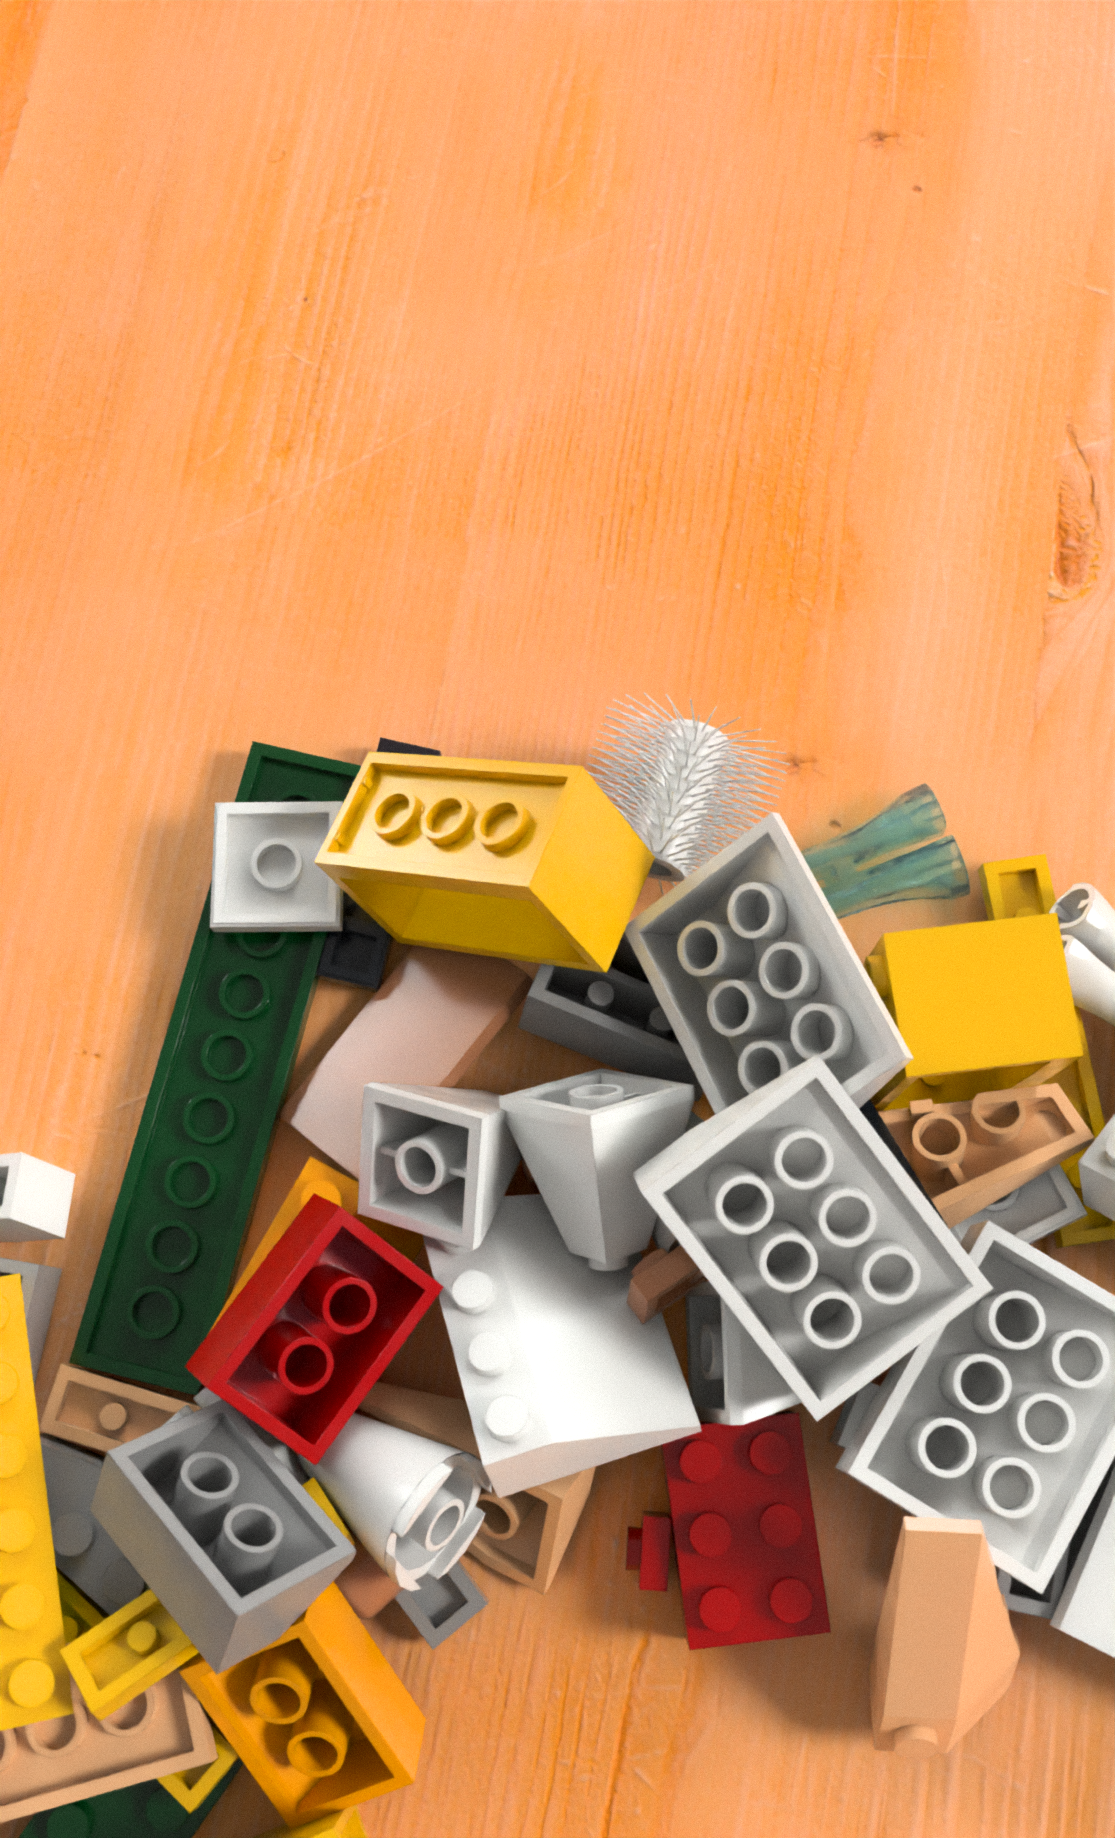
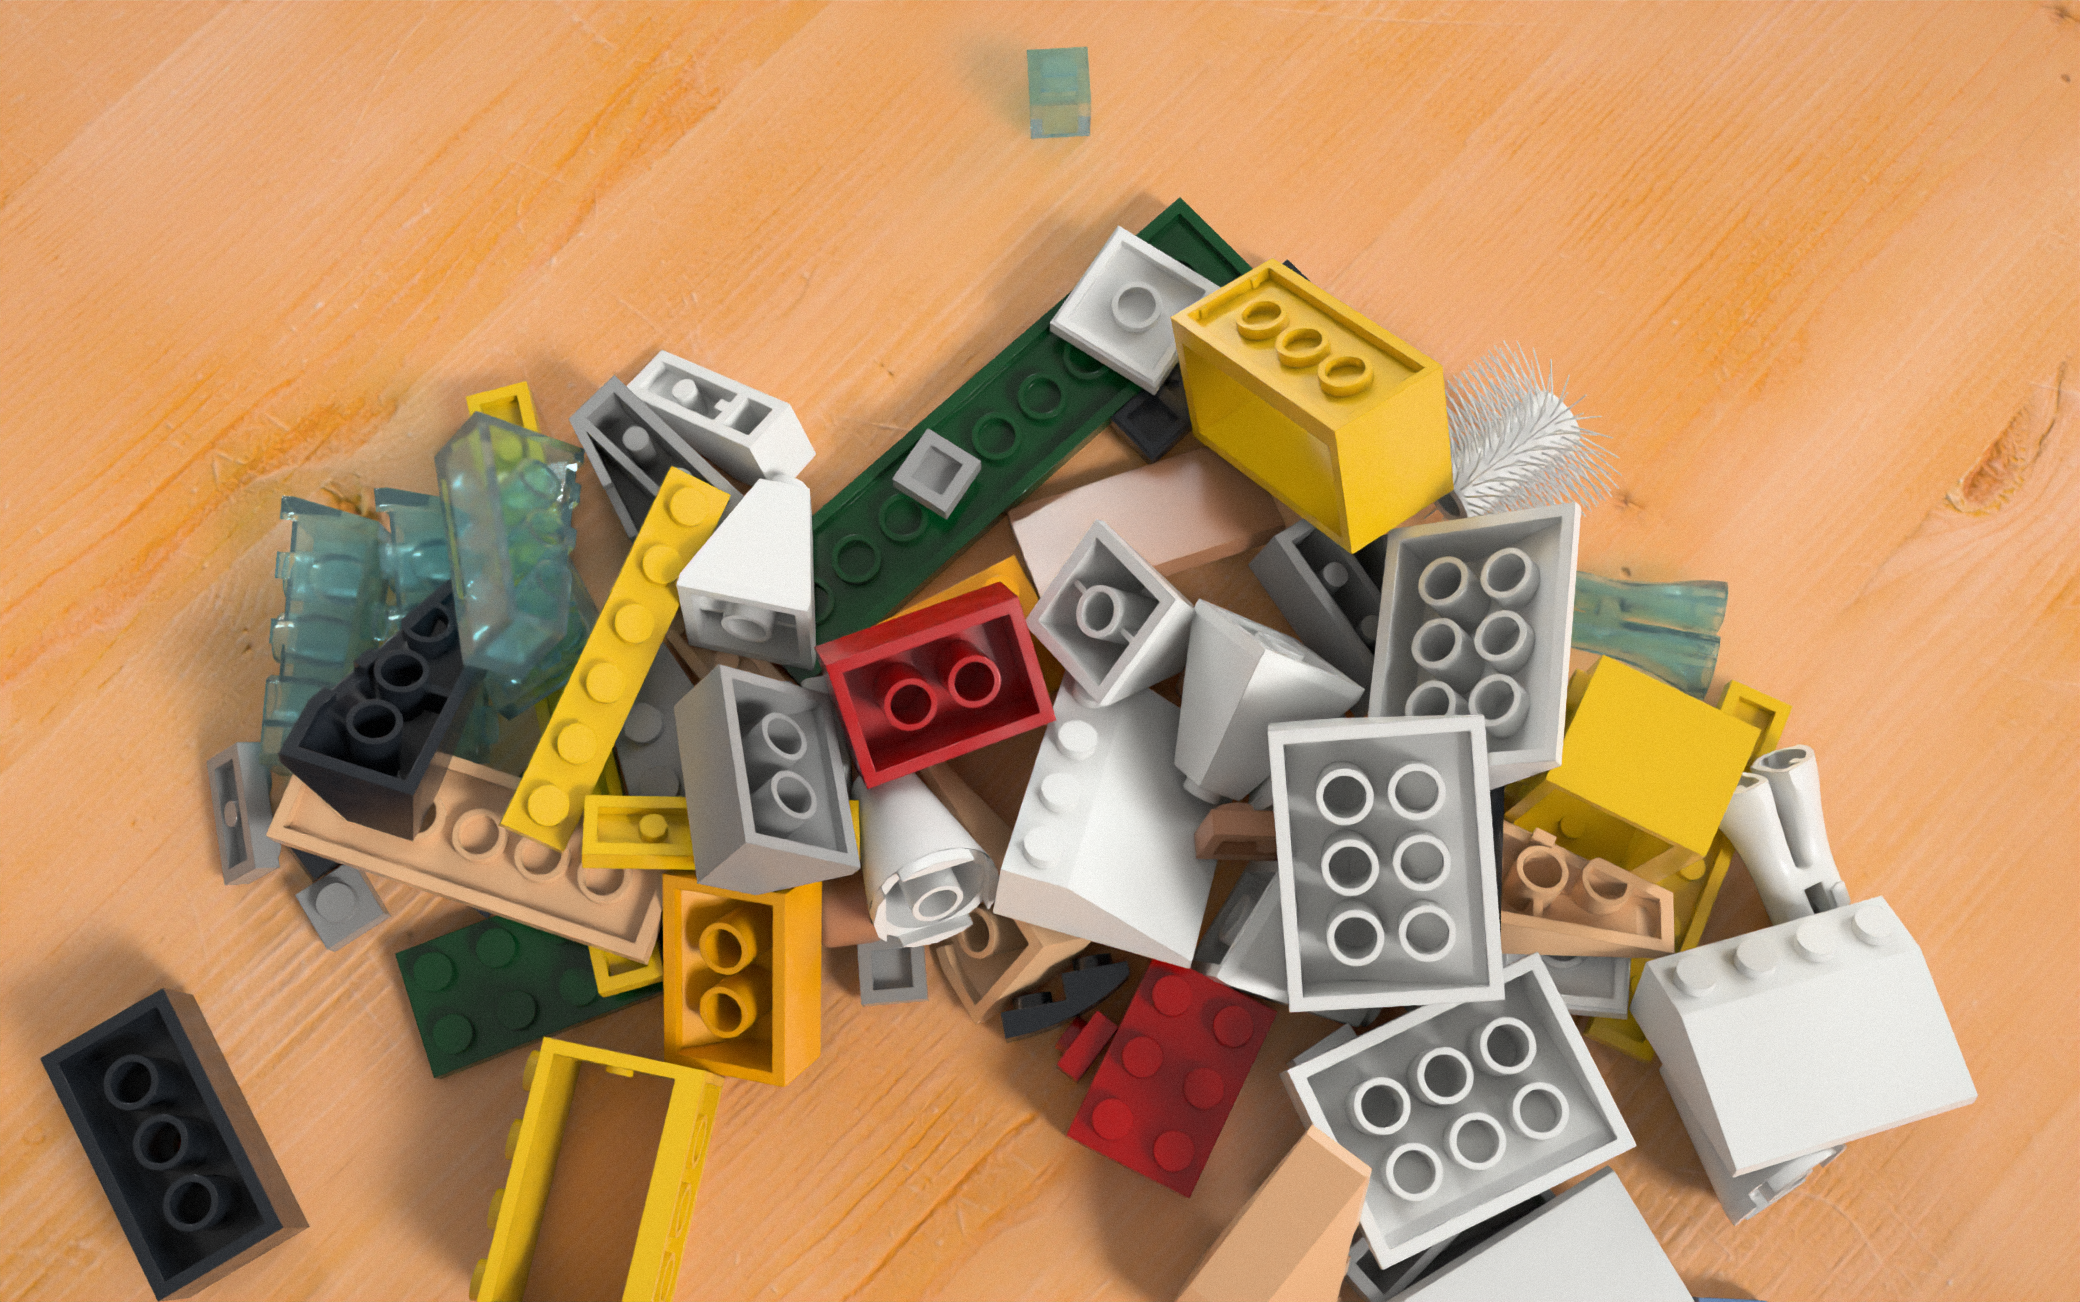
camera: 30 degrees right, 0 degrees up
none -> white slope [677,475,816,671]
none -> light grey plate [892,428,981,520]
none -> black slope [1001,953,1130,1043]
none -> clear light blue brick [1027,47,1091,139]

